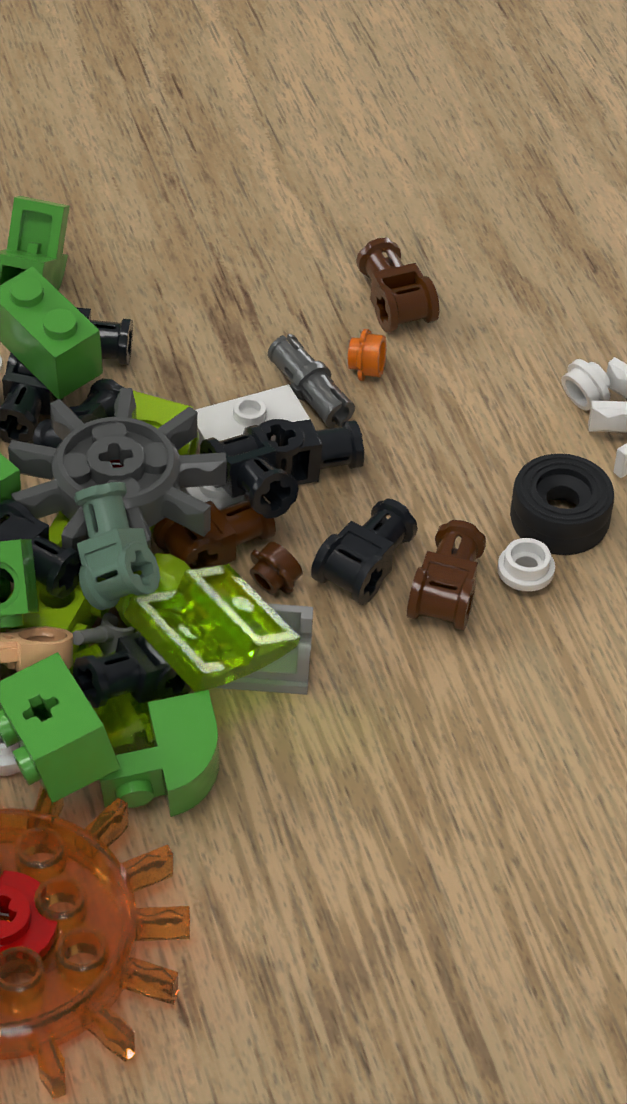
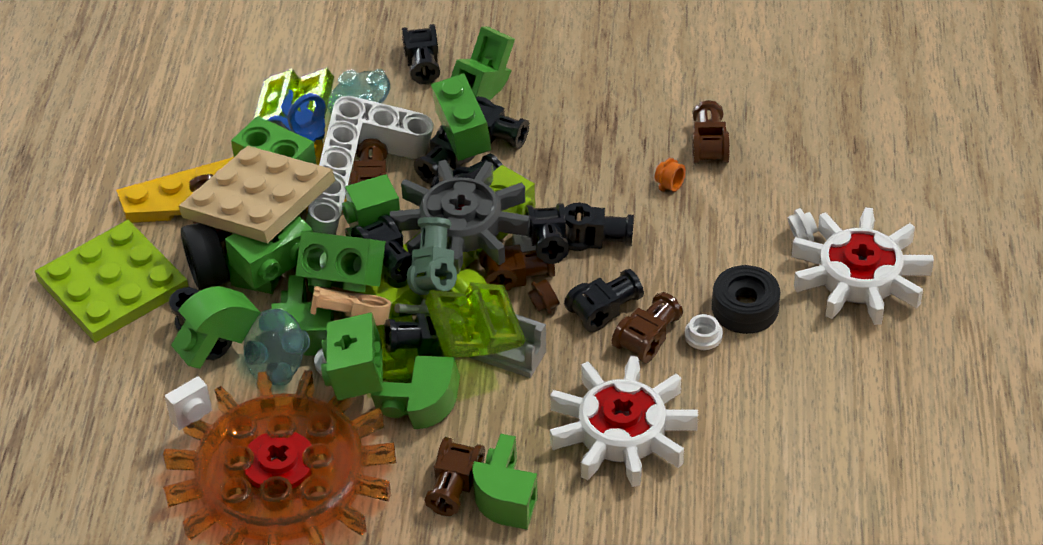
camera: 25 degrees right, 0 degrees up
white plate [195,384,310,444] -> none
dark grey pin [267,334,355,428] -> none
none -> reddish brown connector [424,437,485,516]
none -> bright green brick [473,433,538,530]
none -> white gear [550,356,698,487]

